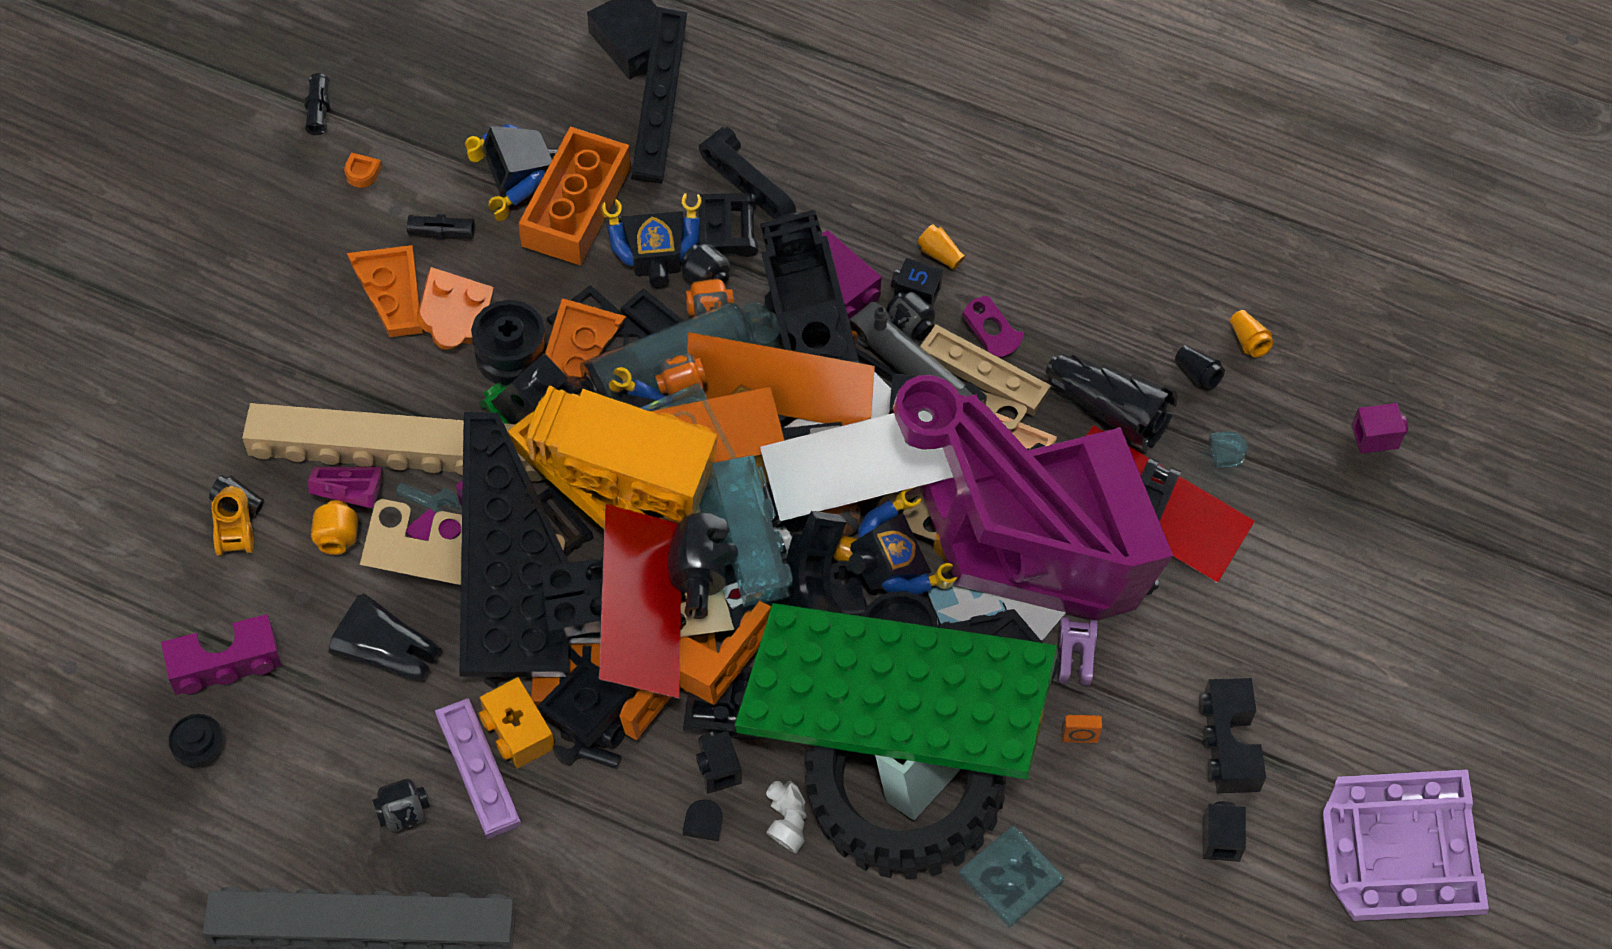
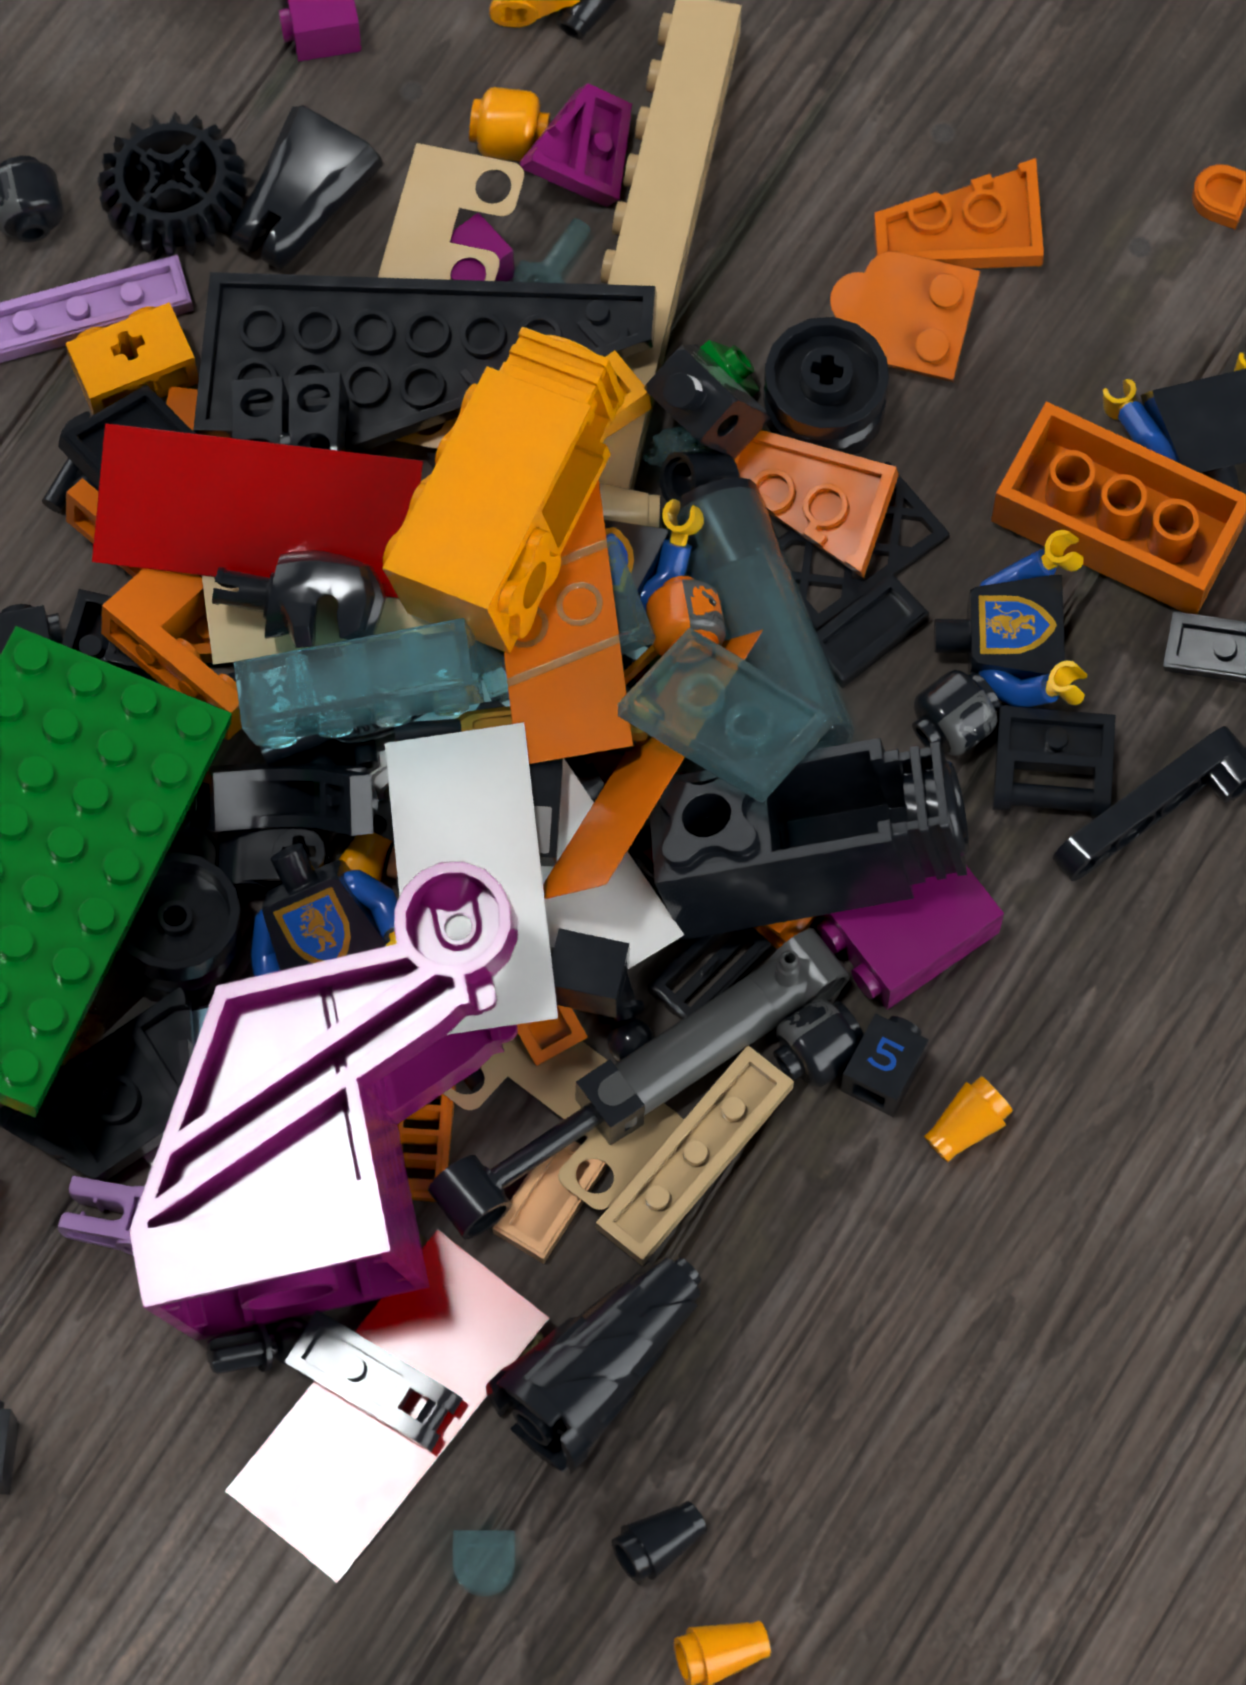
camera: 100 degrees right, 10 degrees up
black pin [407,214,475,240] -> none
orange head [685,279,734,324] -> none
magenta piece [961,296,1024,359] -> none
none -> black gear [98,111,248,257]
none -> clear light blue tile [618,628,833,803]

